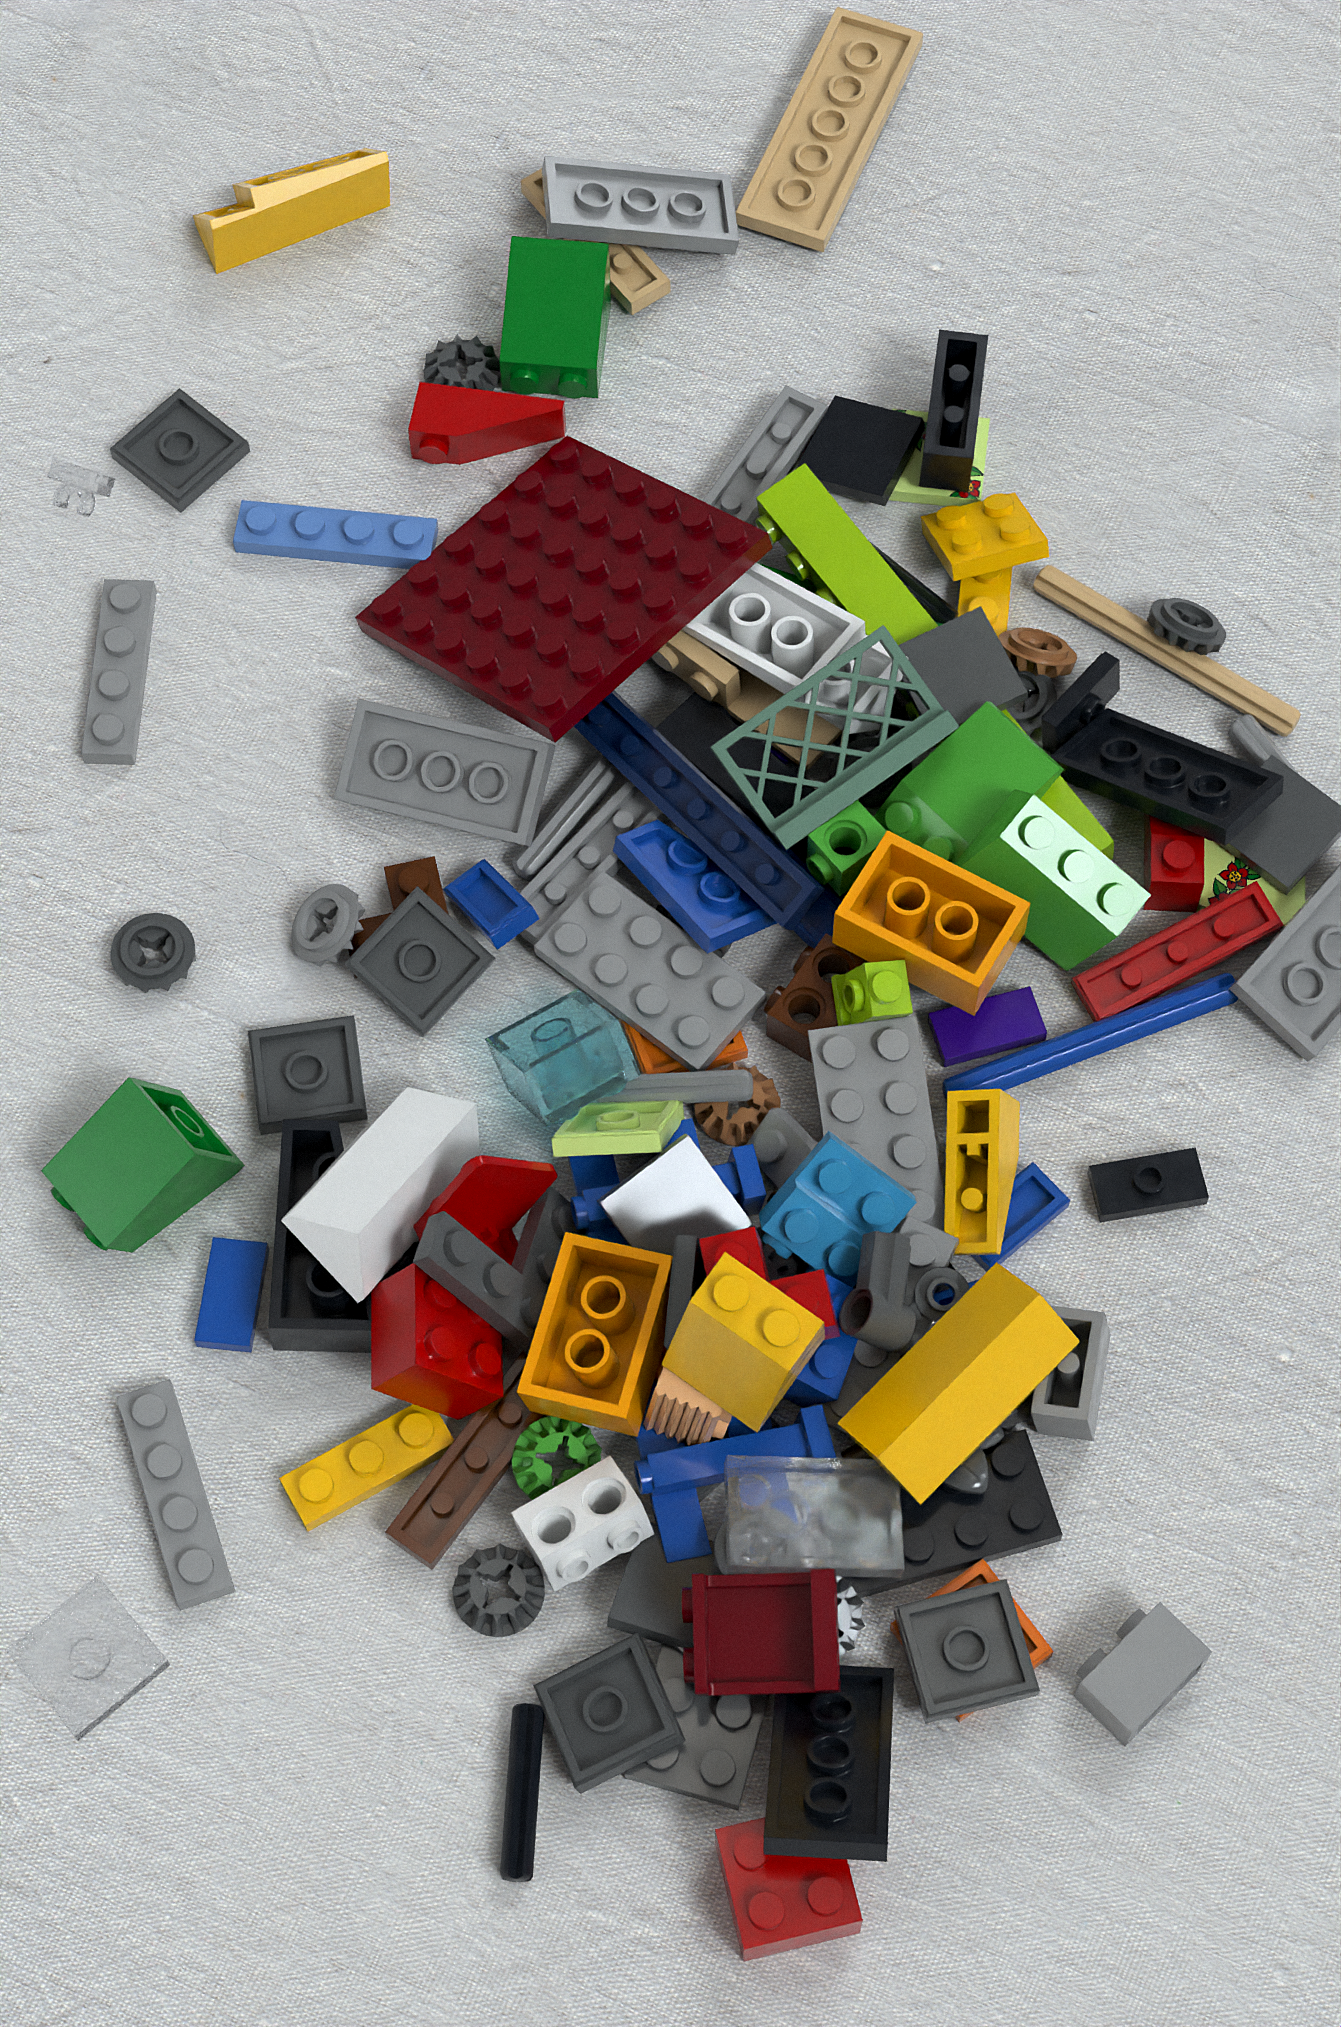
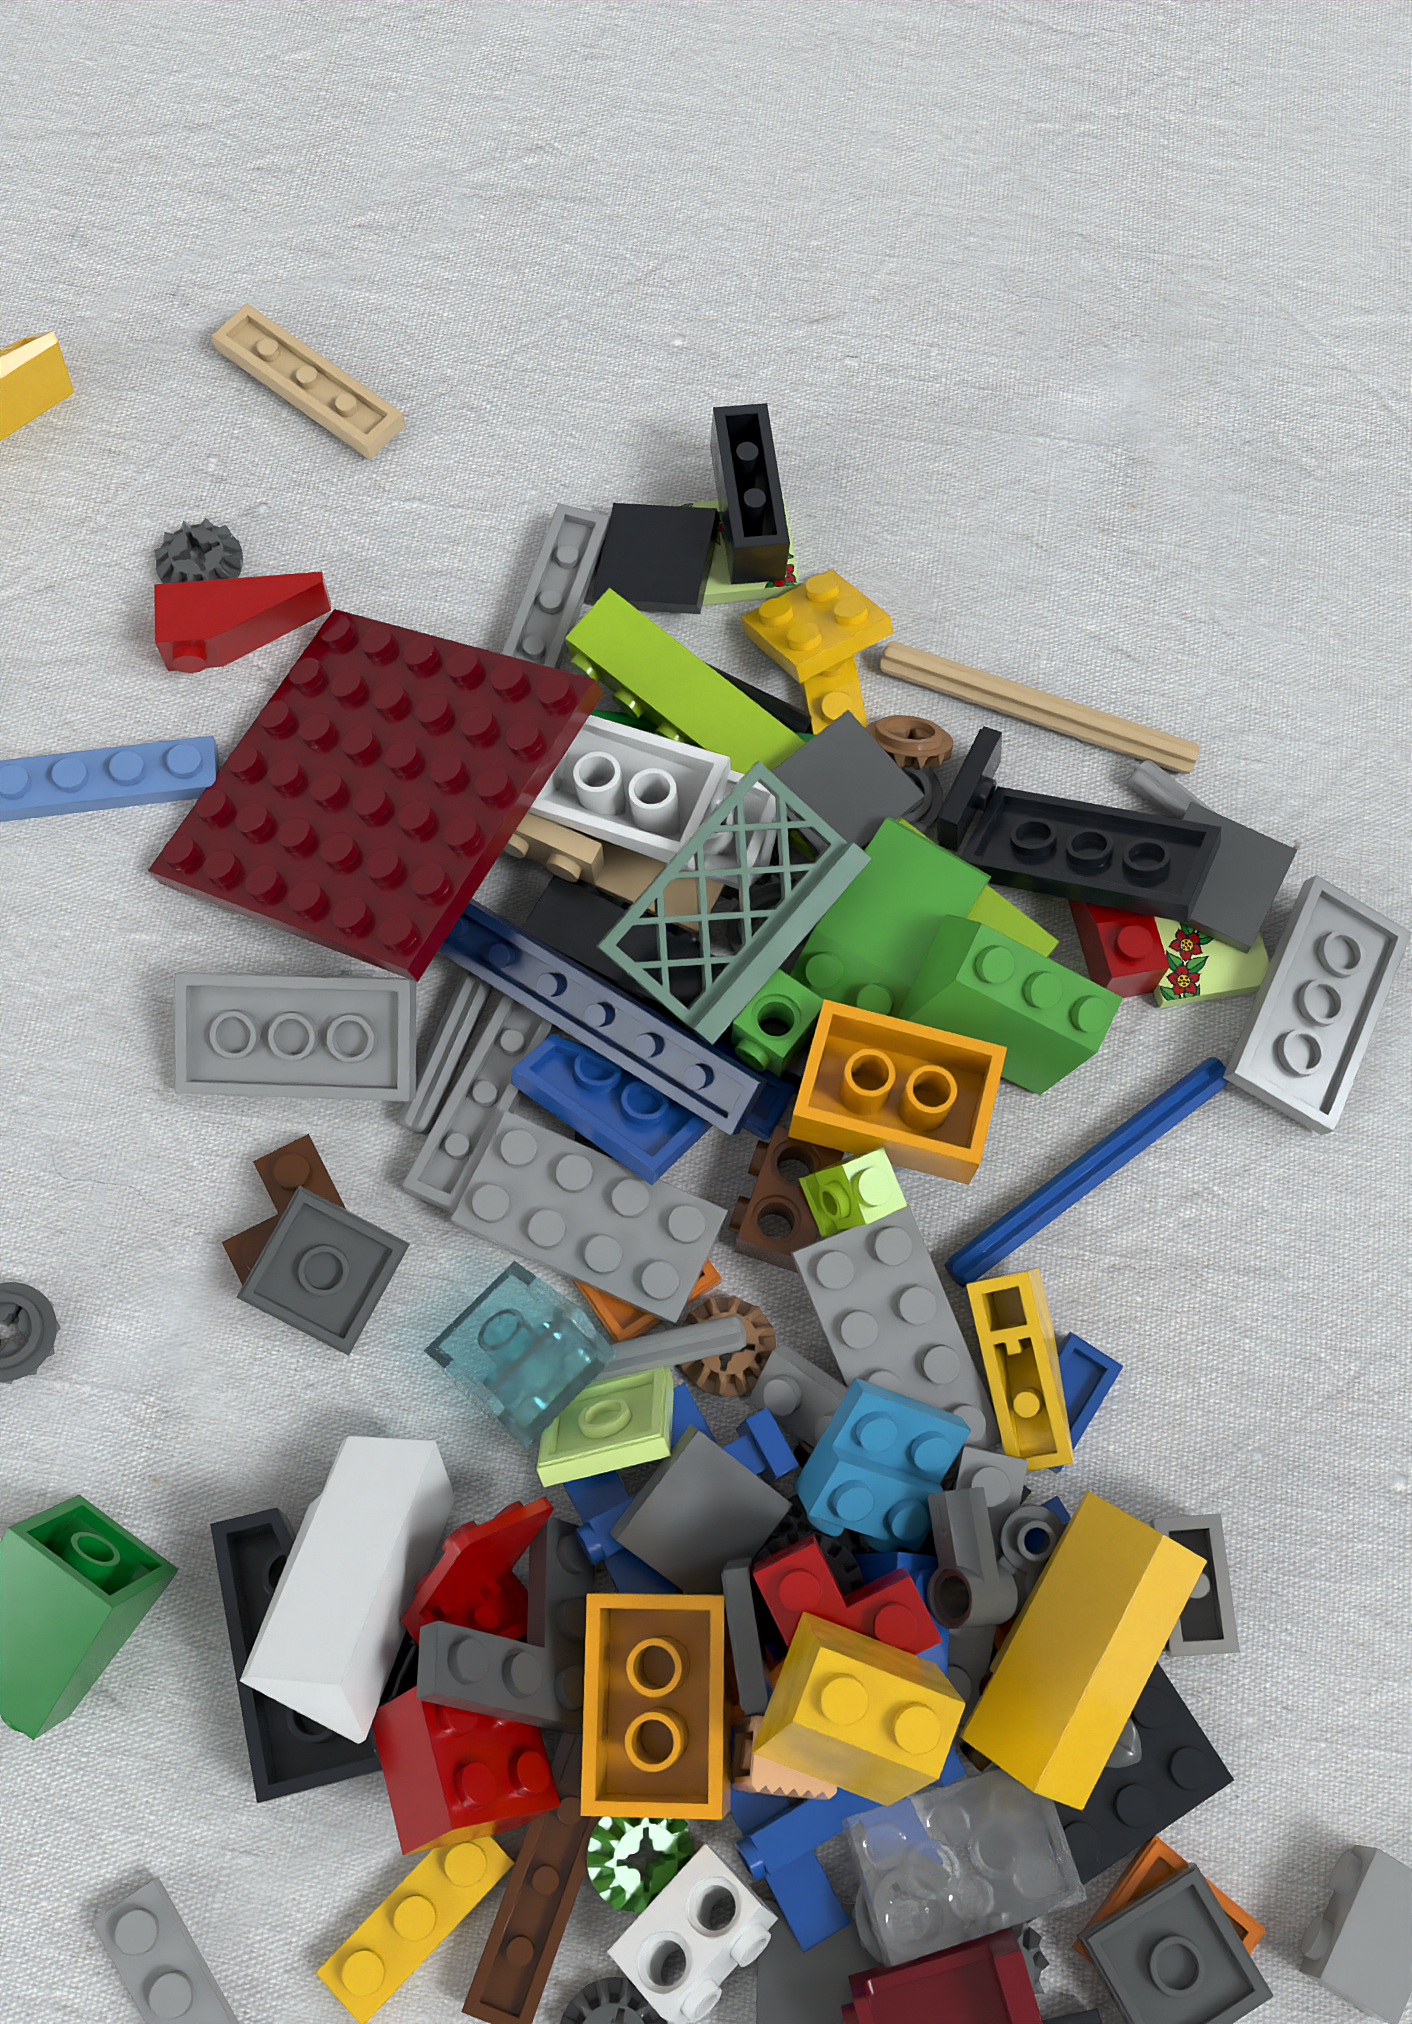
camera: 20 degrees left, 5 degrees up
blue tile [194,1237,270,1353] -> none
dark grey tile [248,1015,368,1135] -> none
light grey gear [291,884,365,967] -> none
blue tile [443,859,540,950] -> none
green slope [499,236,611,399] -> none
light grey plate [542,156,739,255] -> none
tan plate [735,7,923,252] -> none
dark purple tile [928,986,1047,1067] -> none
red tile [1071,881,1284,1022] -> none
black plate [1087,1147,1209,1223] -> none
dark grey gear [1147,598,1227,655] -> none

